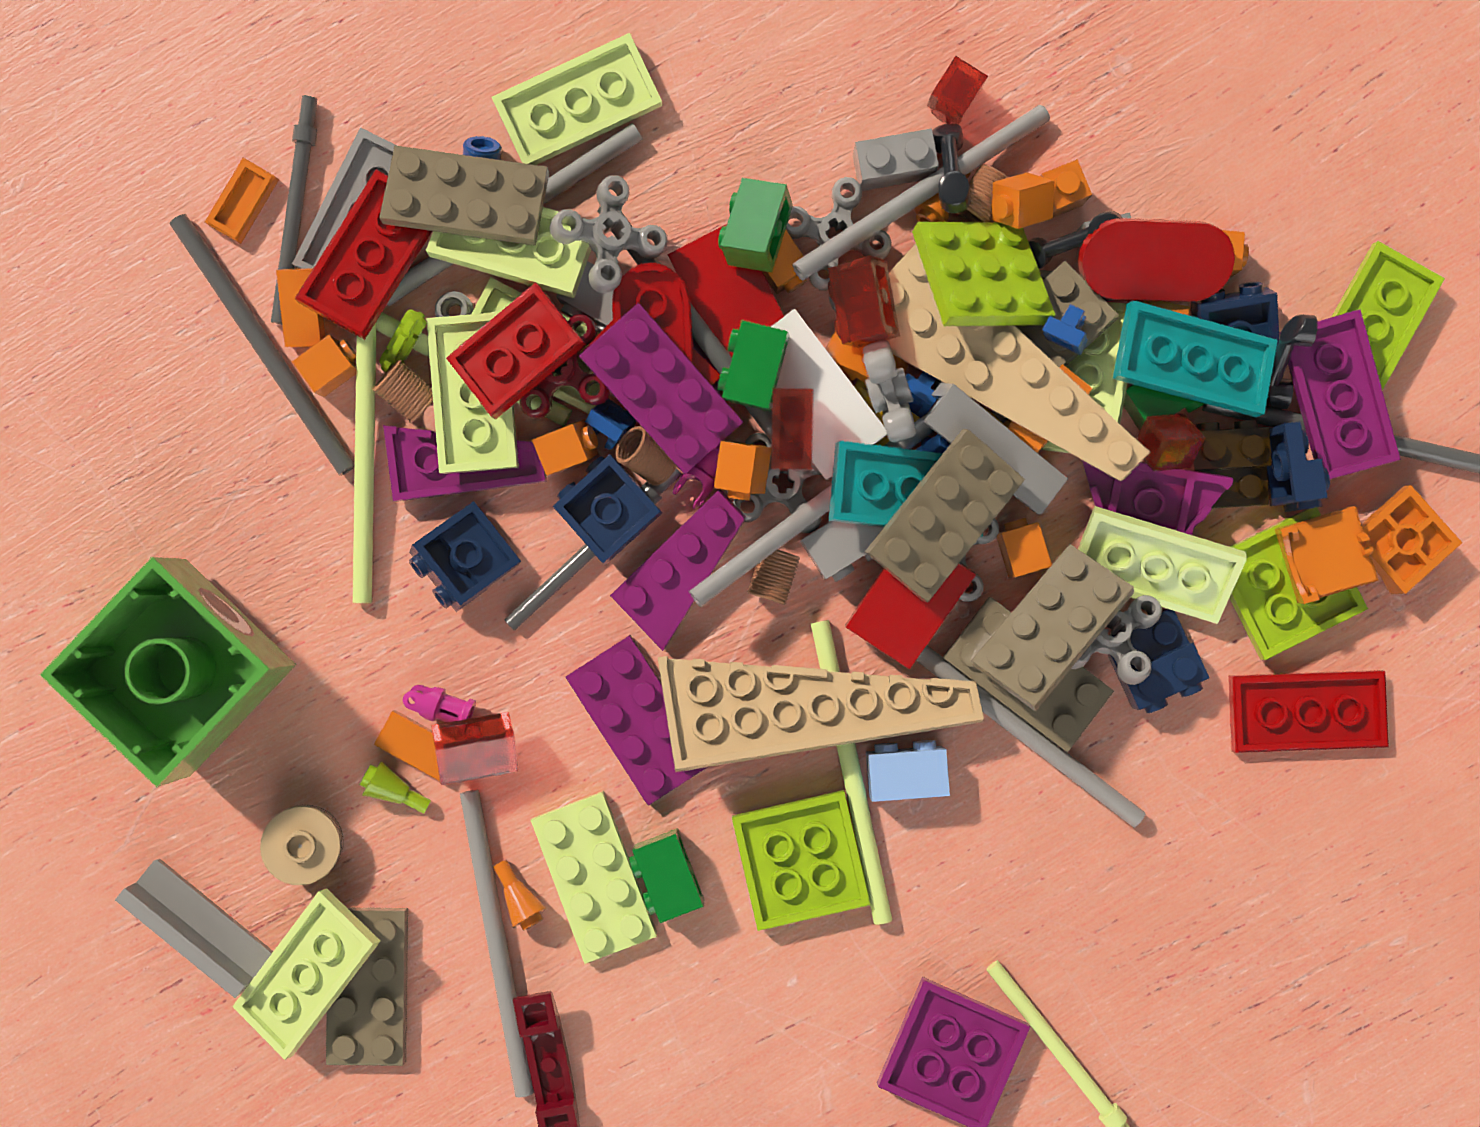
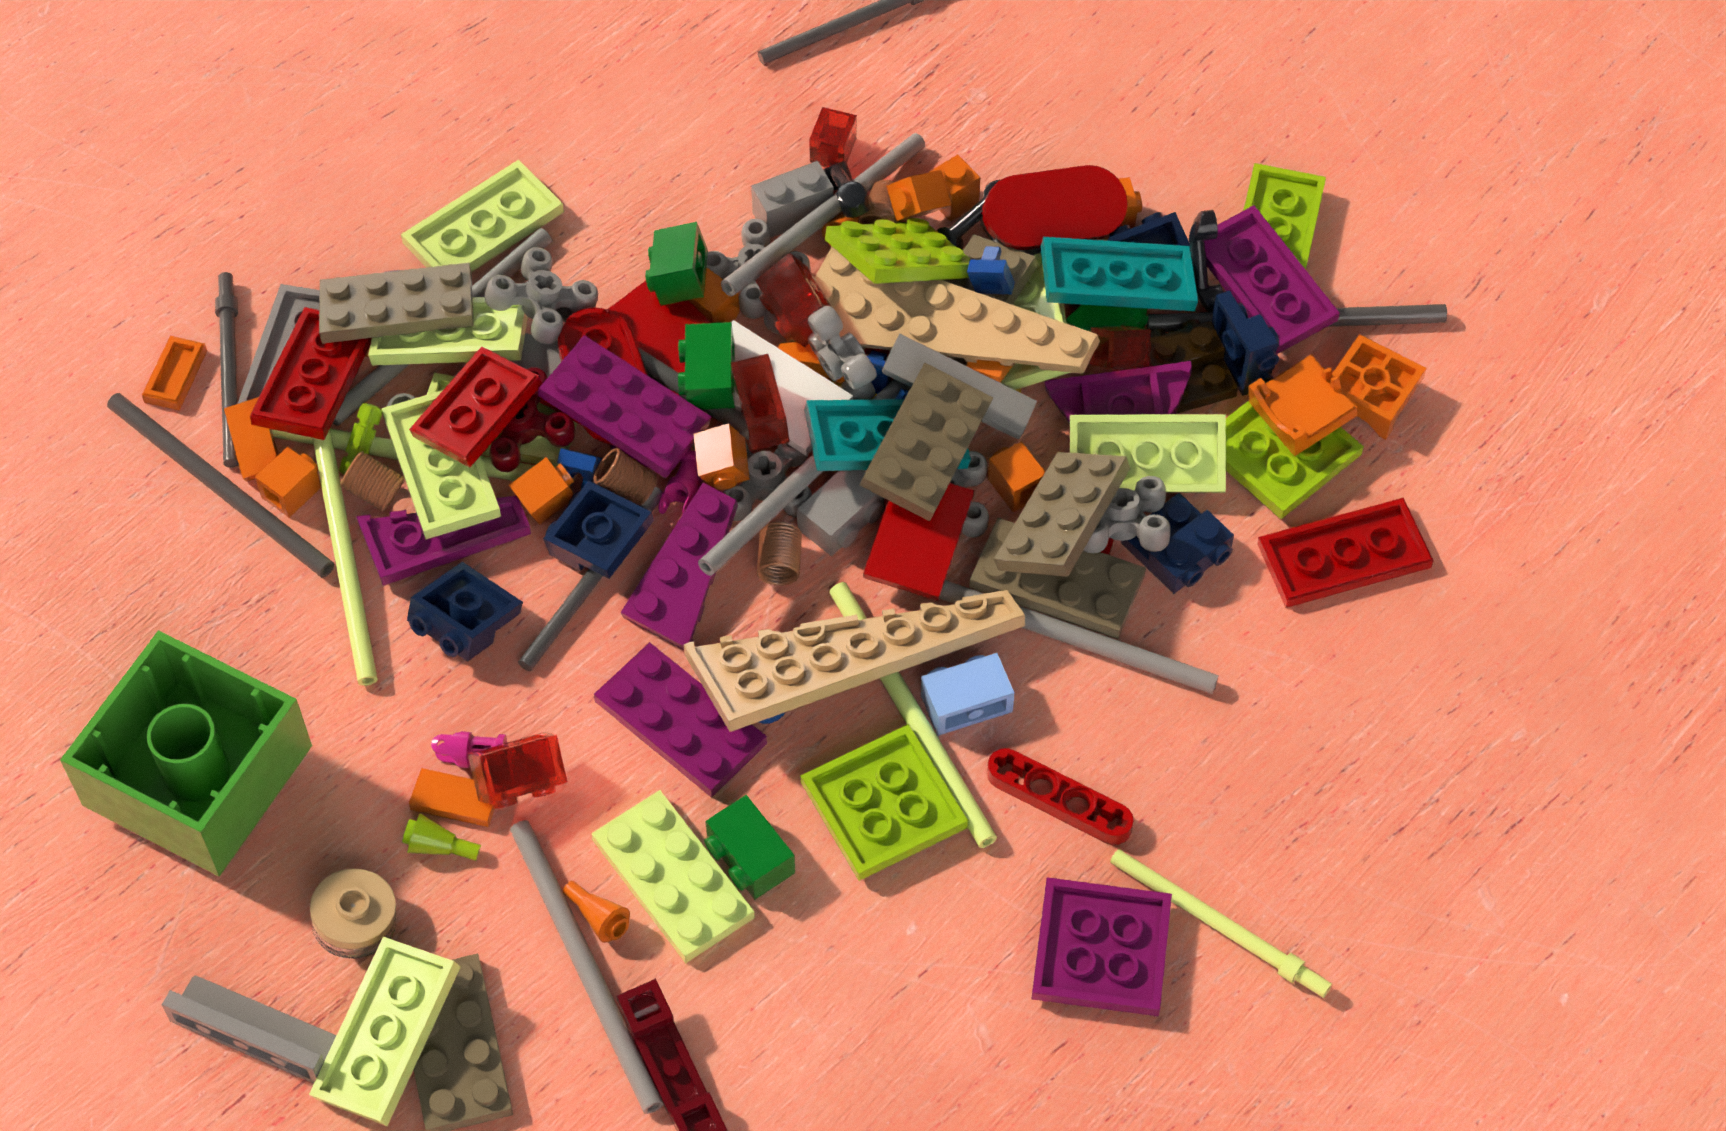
camera: 20 degrees left, 30 degrees down
none -> red beam [987,748,1134,845]

